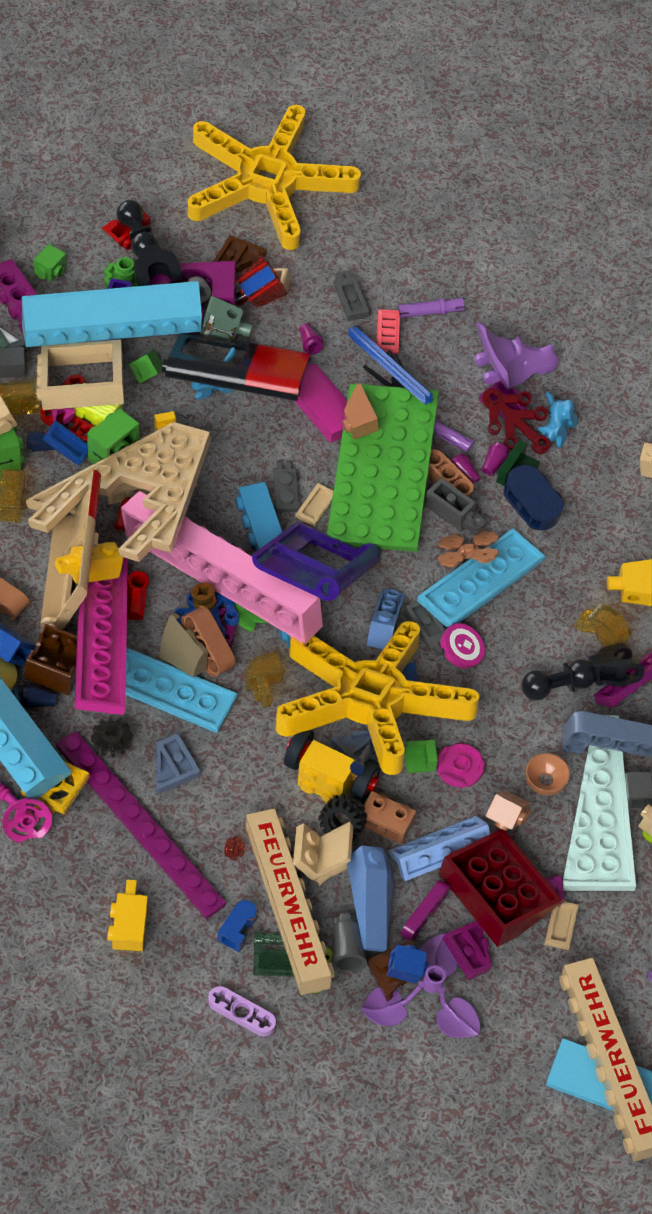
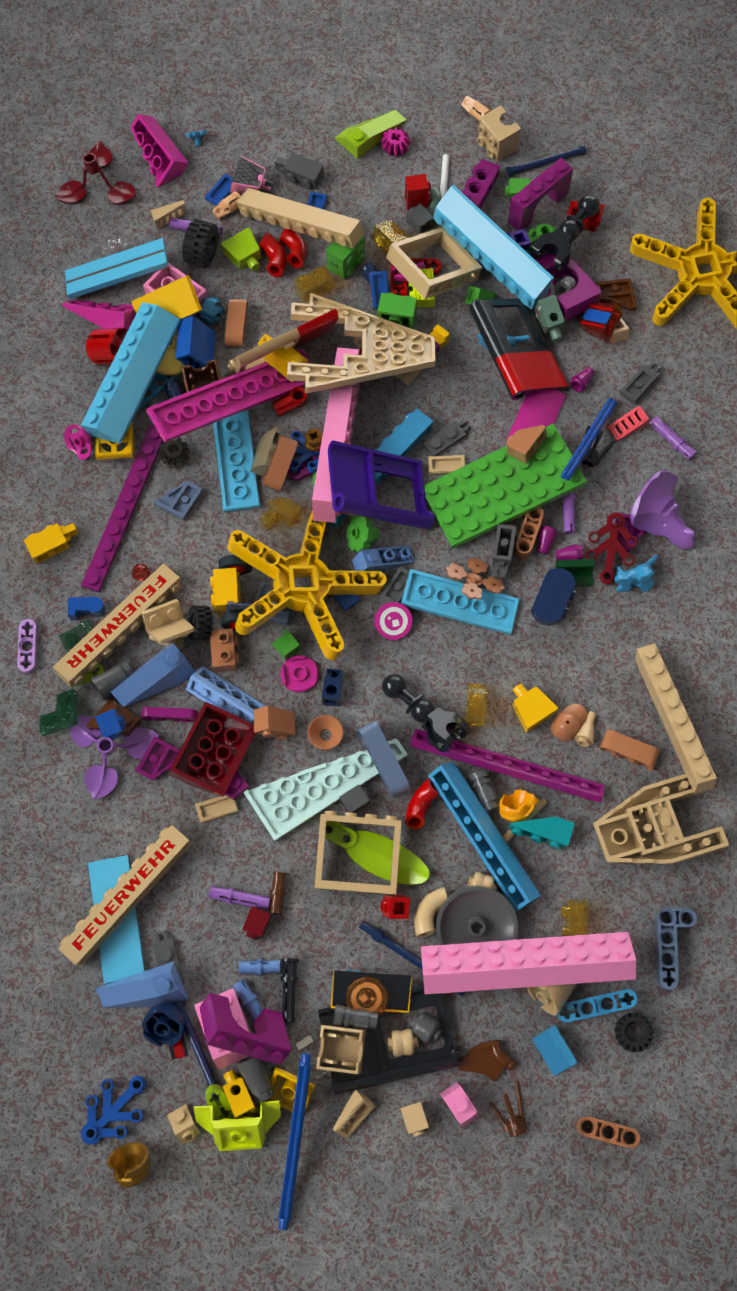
camera: 65 degrees right, 15 degrees up
none -> clear green plate [39,689,78,736]
none -> dark blue leg [322,668,343,707]
none -> bright green plant [346,516,380,552]
none -> dark blue bar [506,145,586,177]
none -> magenta arch [508,158,573,231]

